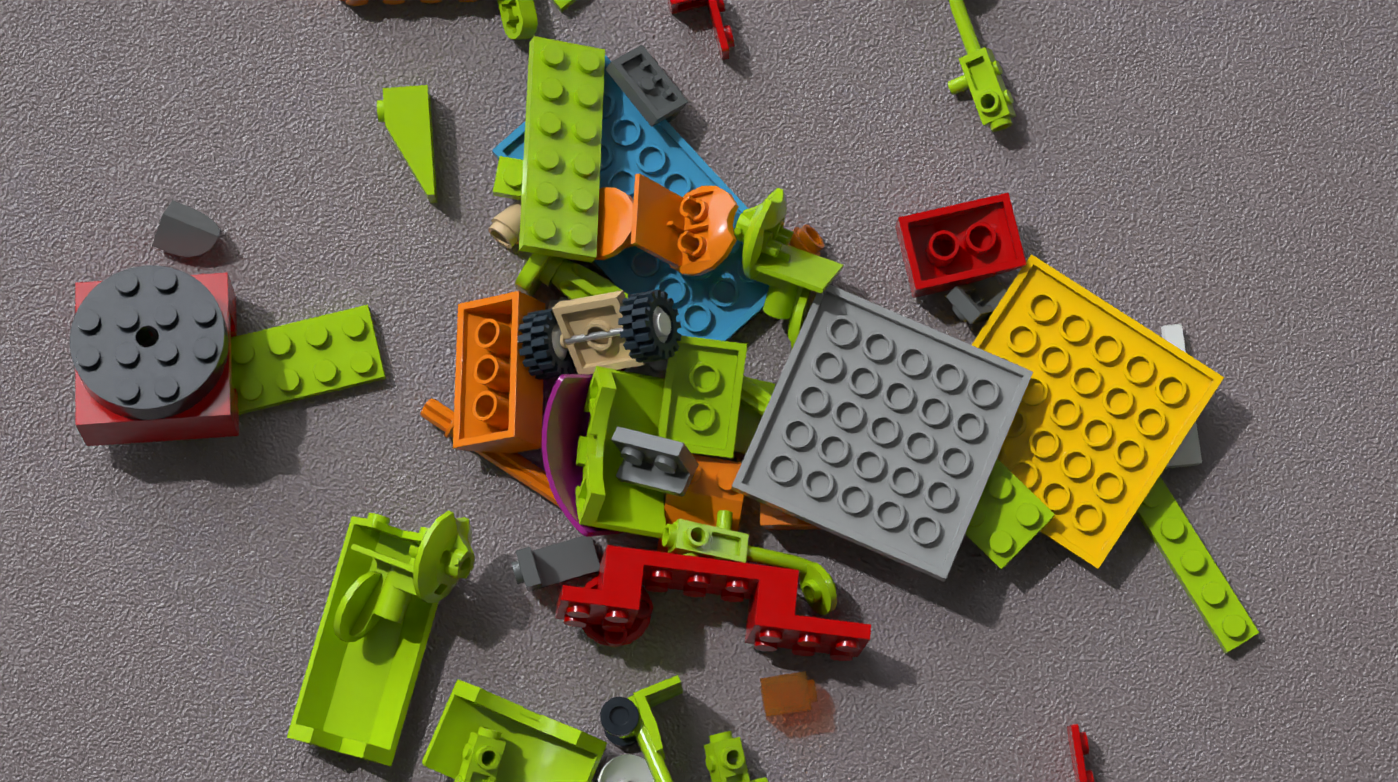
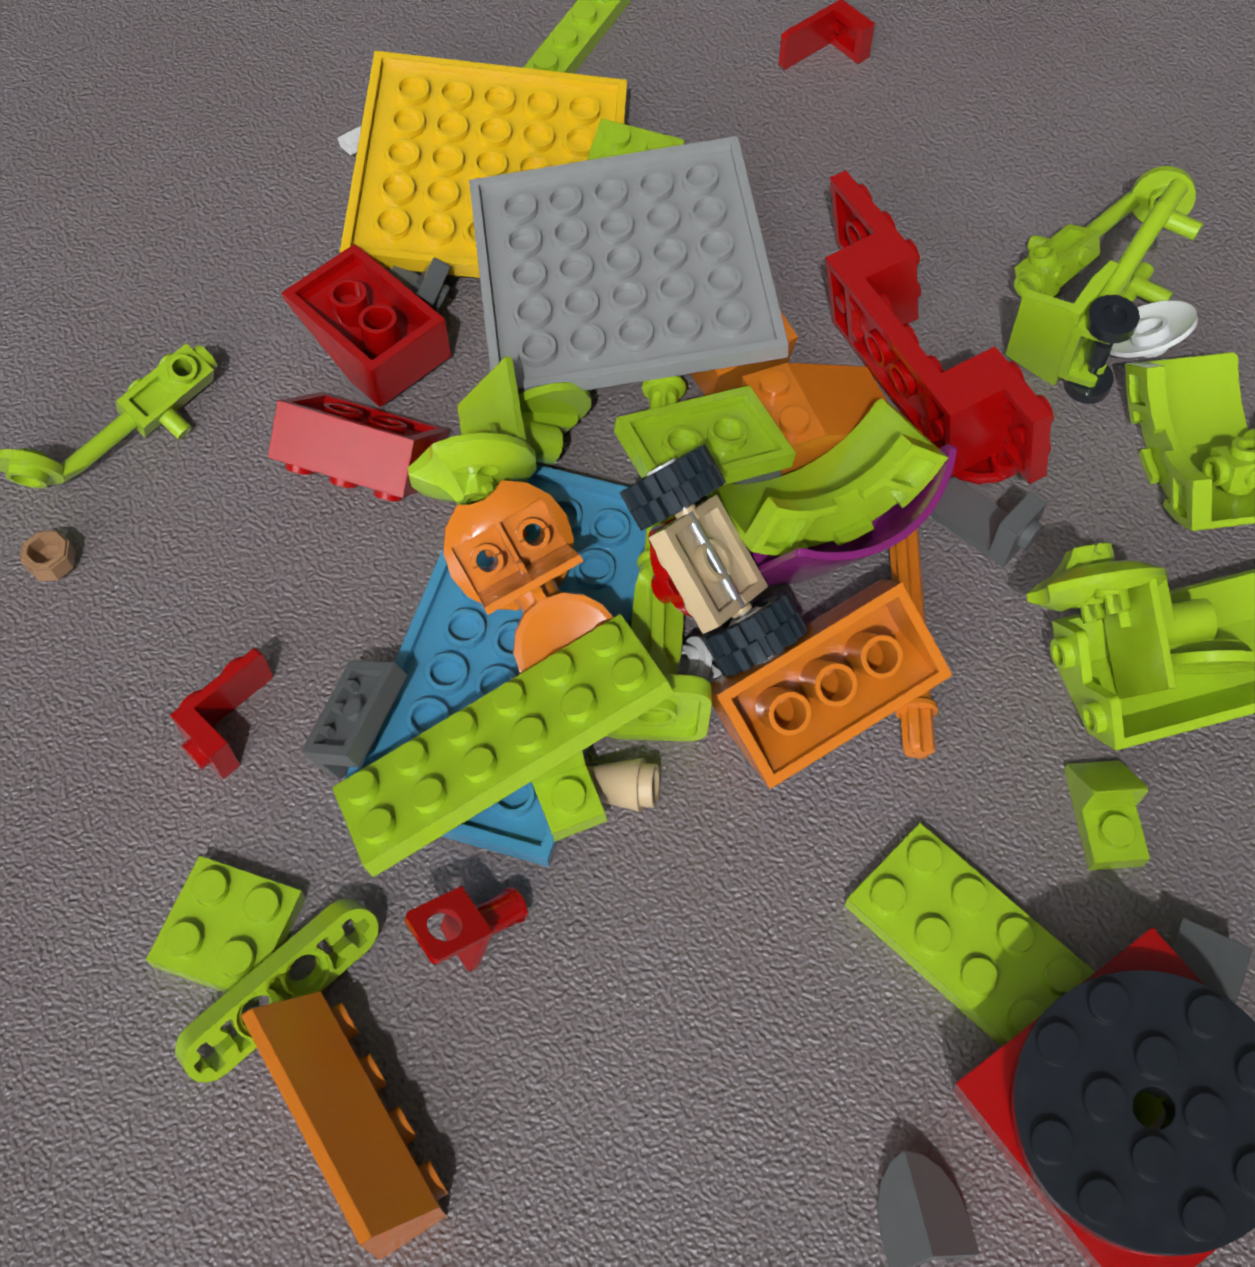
camera: 120 degrees left, 20 degrees down
lime slope [377,85,438,203] -> none
dark grey bracket [611,426,699,497] -> none
lime piece [662,510,837,615] -> none
clear orange brick [759,671,818,719] -> none
none -> slope [268,392,450,502]
none -> red bracket [404,886,528,972]
none -> lime slope [1064,760,1150,871]
none -> dark grey brick [1158,918,1253,1003]

